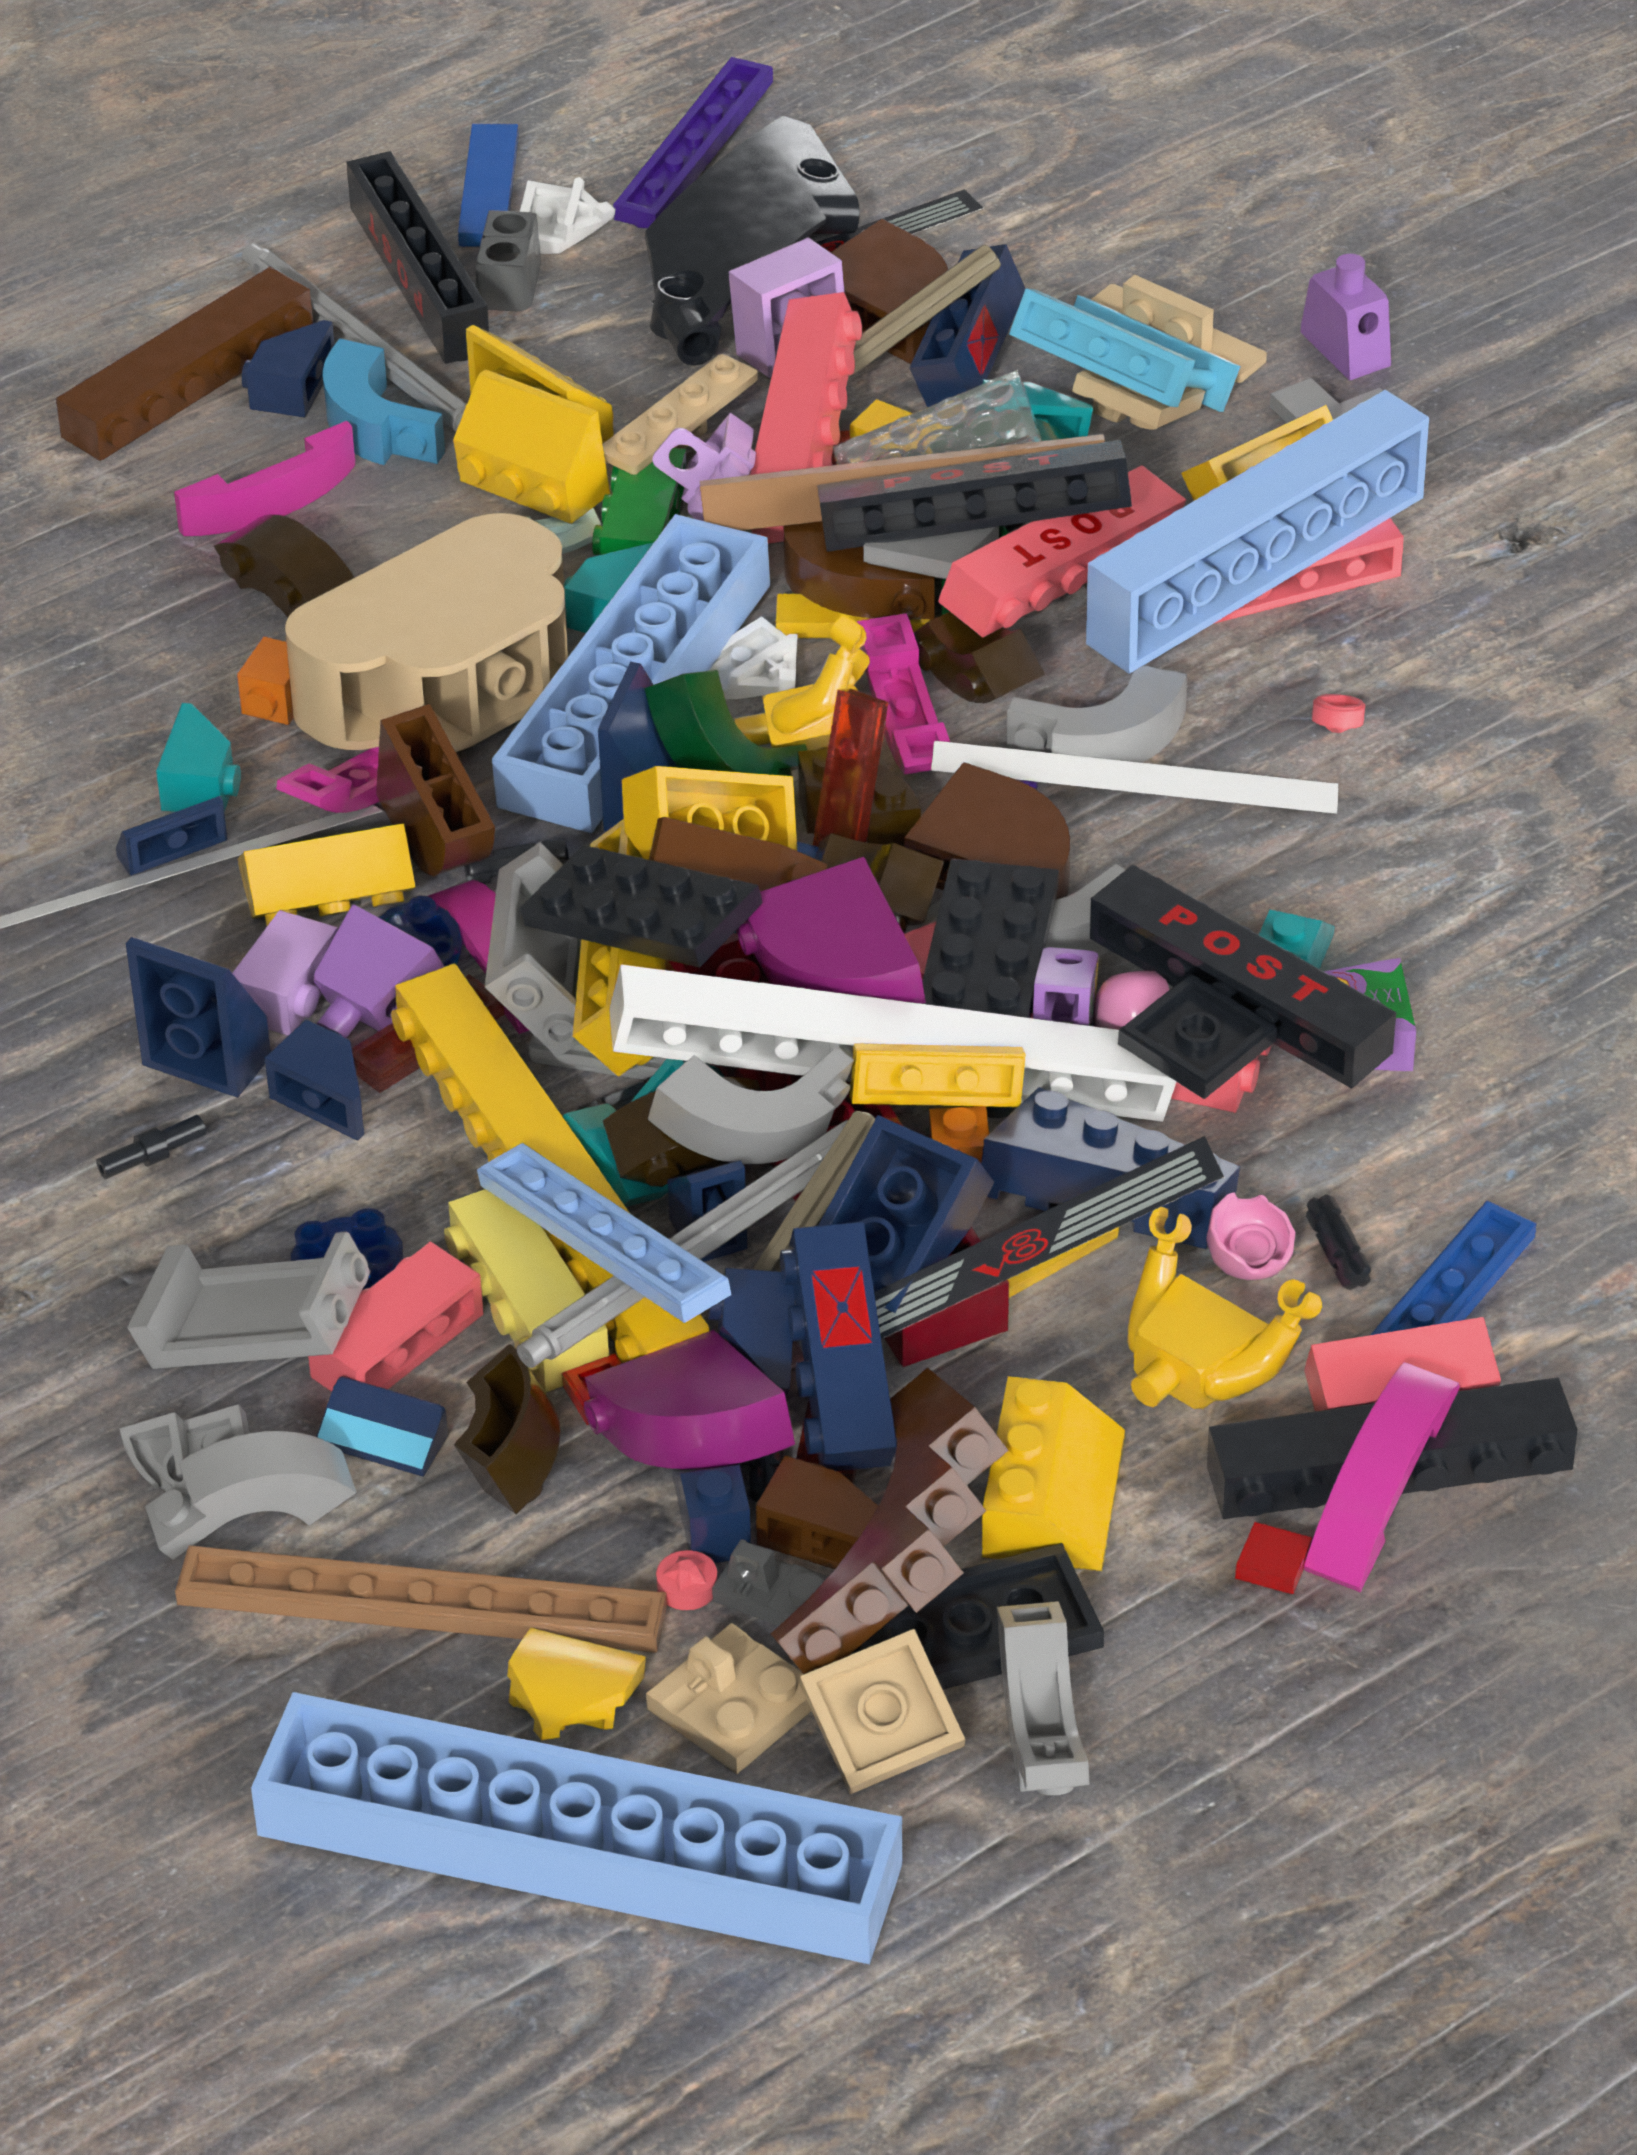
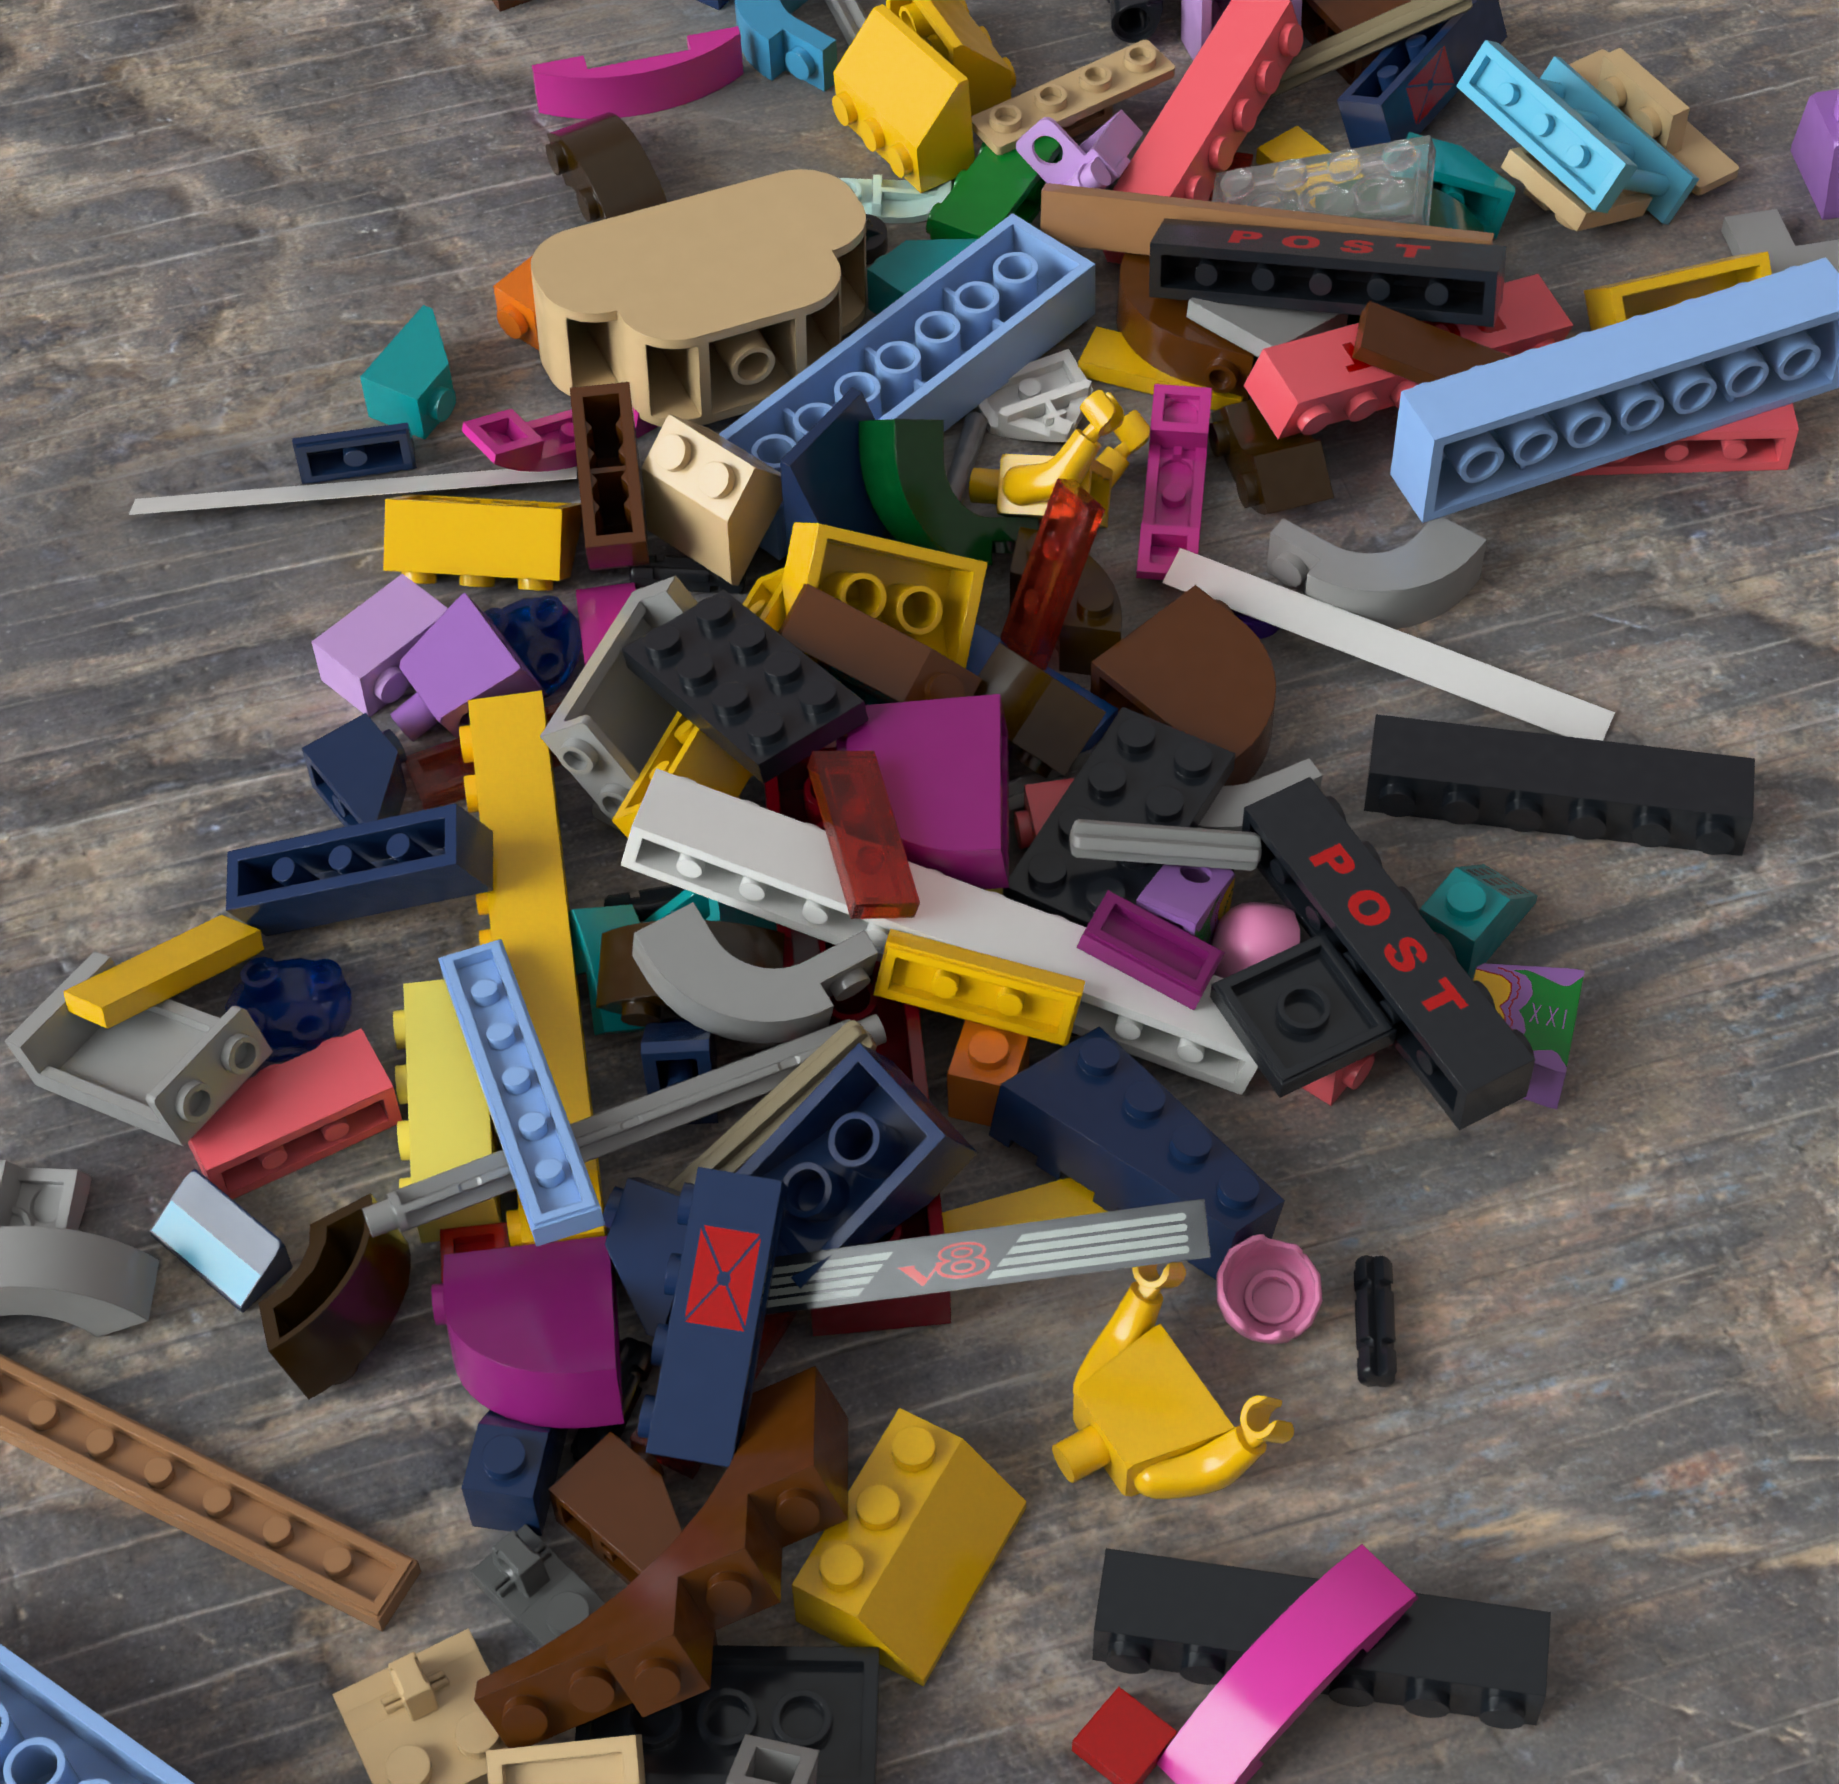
camera: 20 degrees right, 10 degrees up
black bar [96,1114,207,1180] -> none
dark blue slope [125,937,271,1098] -> none
yellow slope [507,1628,646,1741] -> none
coral tile [656,1550,717,1610] -> none
coral brick [1304,1317,1501,1411] -> none
coral tile [1312,694,1366,733] -> none
blue tile [1370,1201,1537,1335] -> none
none -> yellow tile [63,915,264,1029]
none -> dark blue brick [226,803,493,936]
none -> tan slope [641,414,783,586]
none -> clear red tile [807,751,920,919]
none -> light grey axle [1069,819,1262,871]
none -> magenta tile [1076,890,1225,1010]
none -> reddish brown tile [1352,301,1511,384]
none -> black brick [1364,714,1755,856]

